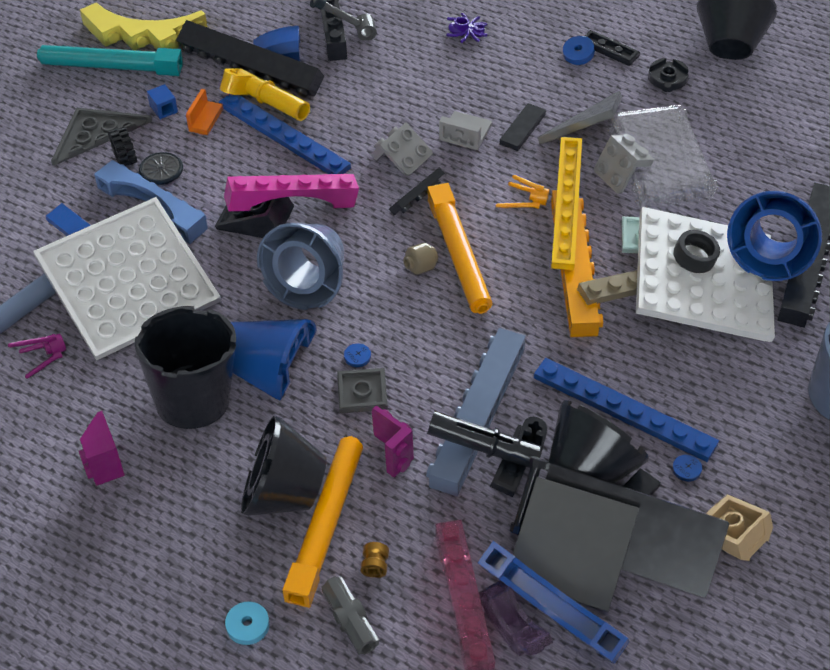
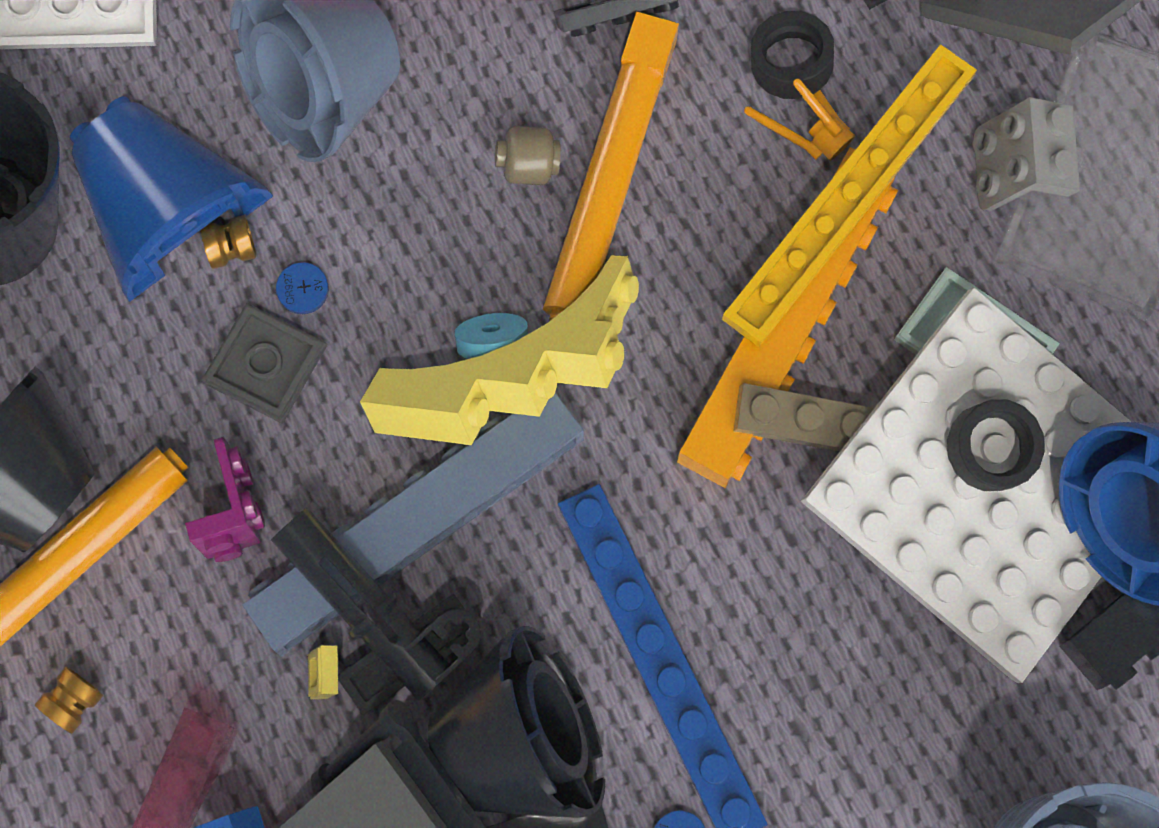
camera: 30 degrees right, 25 degrees up
none -> pearl gold wheel [200,215,257,269]
none -> light yellow tile [308,646,338,699]
none -> light yellow arch [360,255,639,445]
none -> medium azure piece [455,313,529,359]
none -> black tyre [751,11,834,99]

